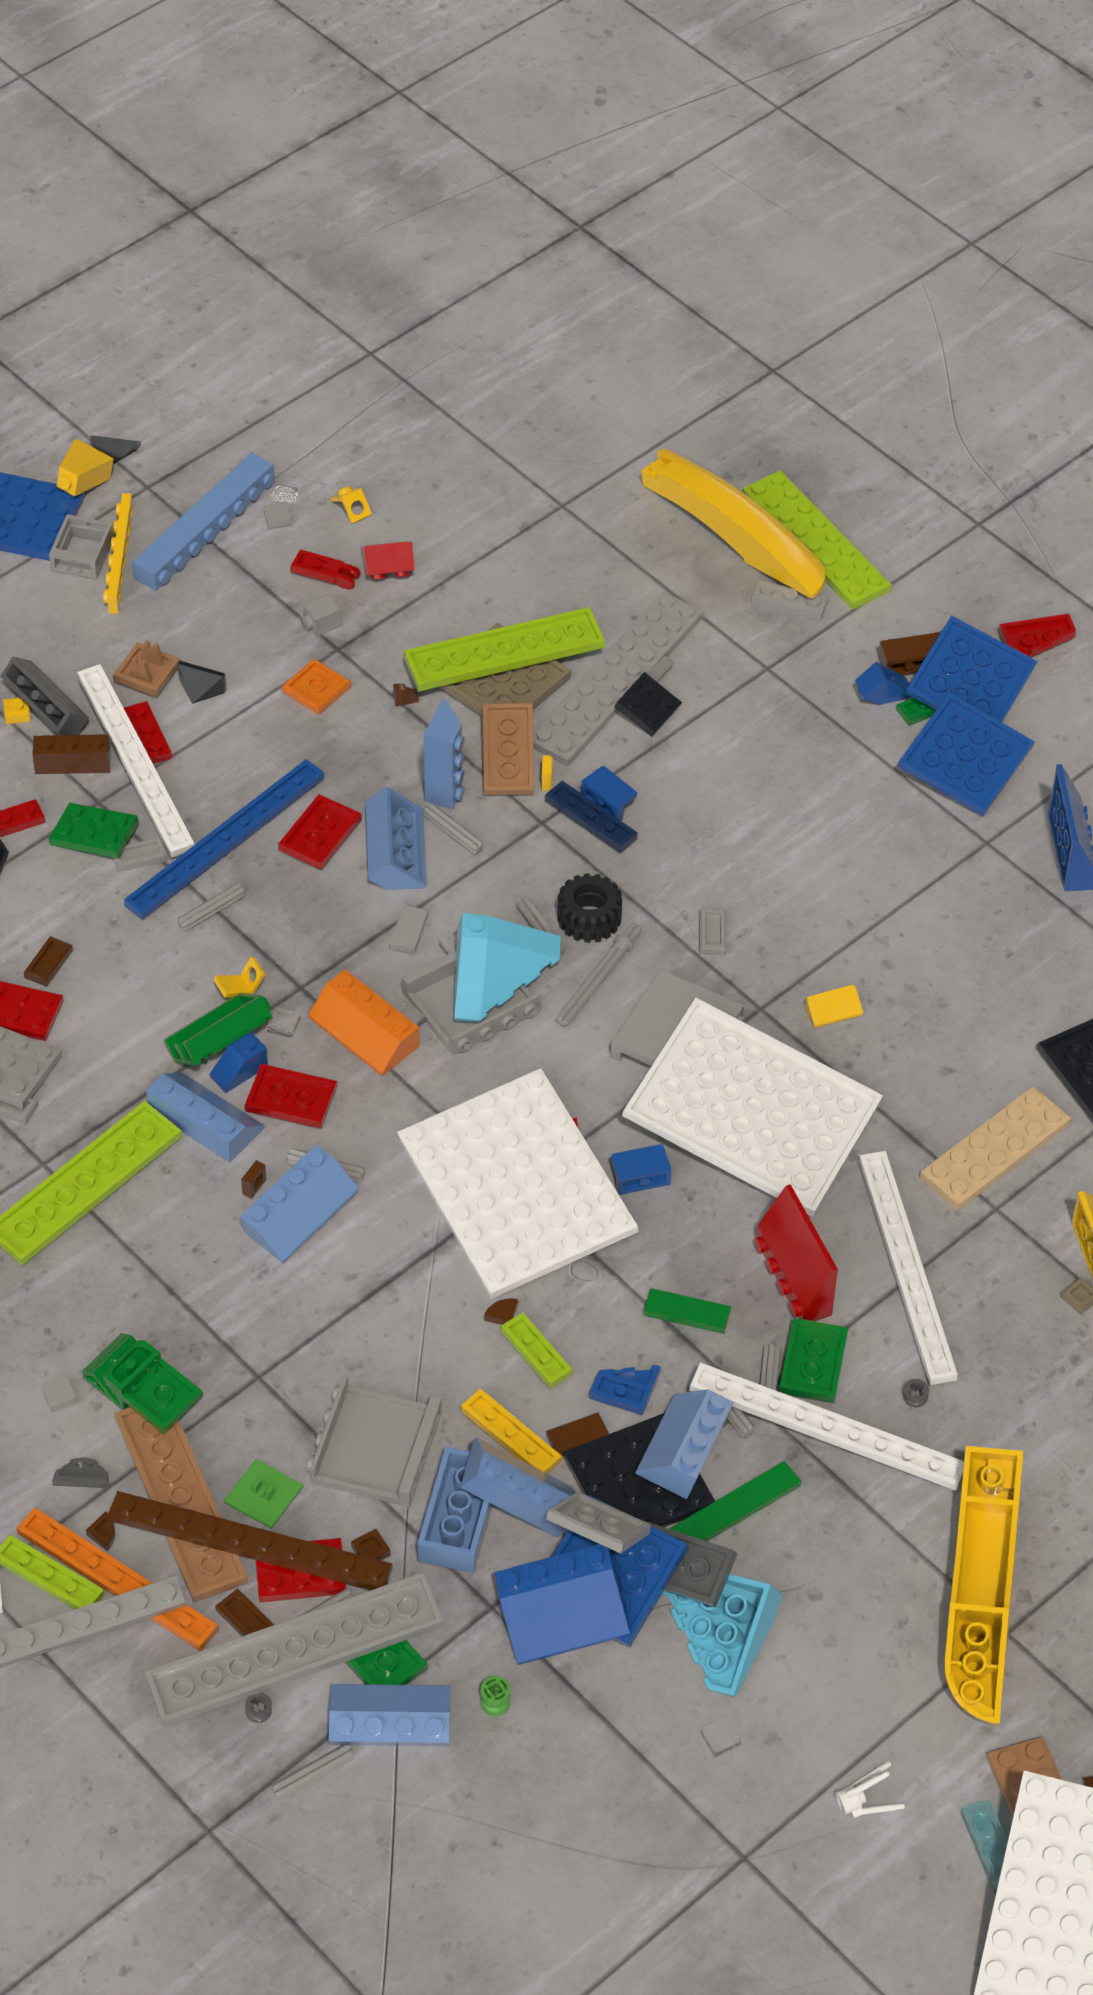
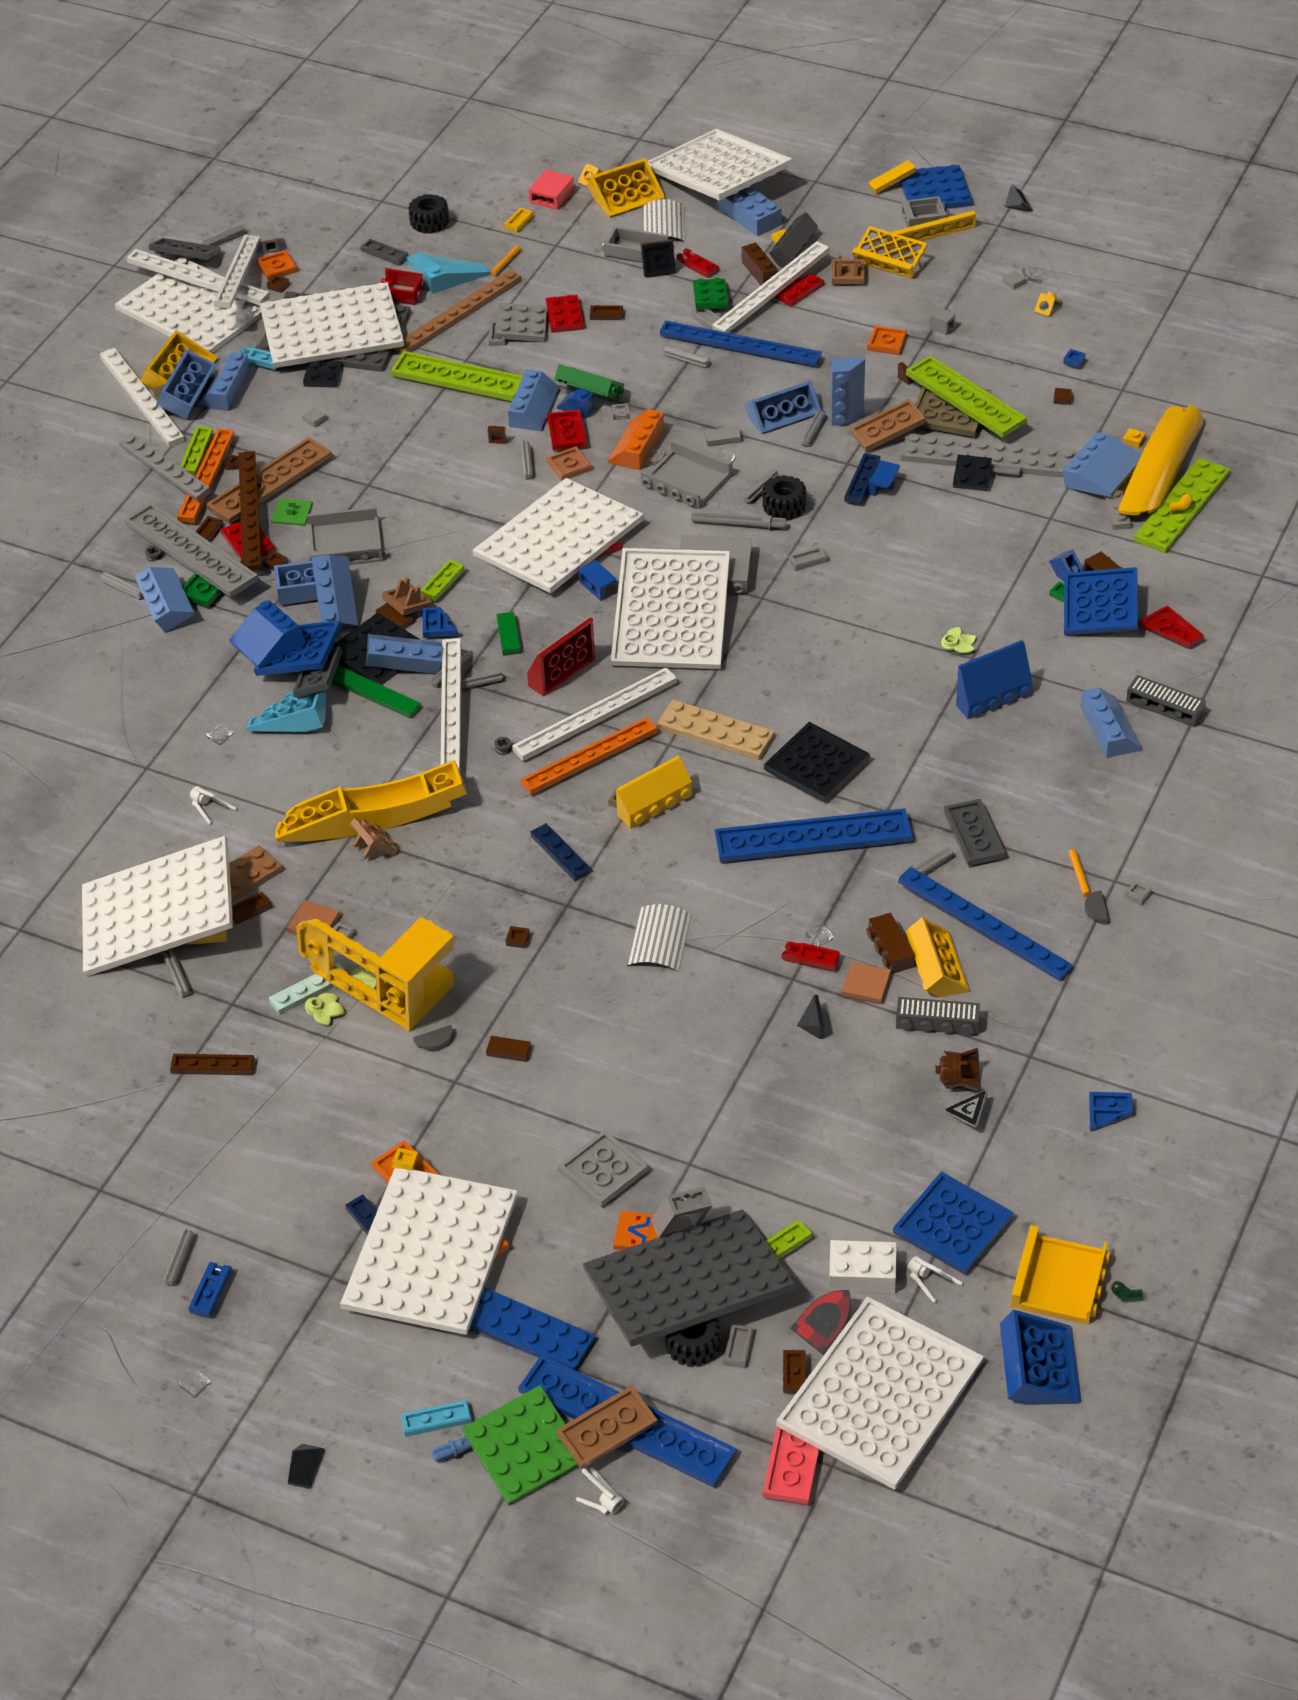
camera: 70 degrees right, 5 degrees down
dark grey tile [52,1457,110,1489] -> none
yellow slope [57,439,114,496] -> none
green piece [82,1333,203,1434] -> none
medium blue brick [132,452,275,591] -> none
black slope [178,661,226,704] -> none
yellow bracket [213,957,265,997] -> none
medium blue slope [240,1144,359,1264] -> none
red plate [278,794,362,870] -> none
red hinge [290,549,361,590] -> none
red slope [361,541,415,579] -> none
medium azure slope [454,913,561,1023] -> none
yellow plate [461,1388,562,1474] -> none
bright green wheel [481,1676,510,1716] -> none
reddish brown tile [484,1298,518,1325] -> none
yellow tile [542,755,553,791] -> none
light grey tile [546,1492,651,1553] -> none
green plate [779,1318,848,1403] -> none
yellow slope [805,985,863,1028] -> none
blue plate [898,692,1035,816] -> none
none -> medium nougat plate [350,818,398,861]
none -> medium nougat plate [382,577,433,616]
none -> orange plate [520,717,657,795]
none -> nougat tile [546,446,592,481]
none -> yellow fence [852,226,928,279]
none -> yellowish green plate [941,627,976,653]
none -> reddish brown tile [1053,388,1072,405]
none -> blue plate [1063,349,1086,368]
none -> medium blue slope [1063,433,1142,497]
none -> yellow plate [1123,428,1145,448]
none -> yellow arm [1169,494,1192,511]

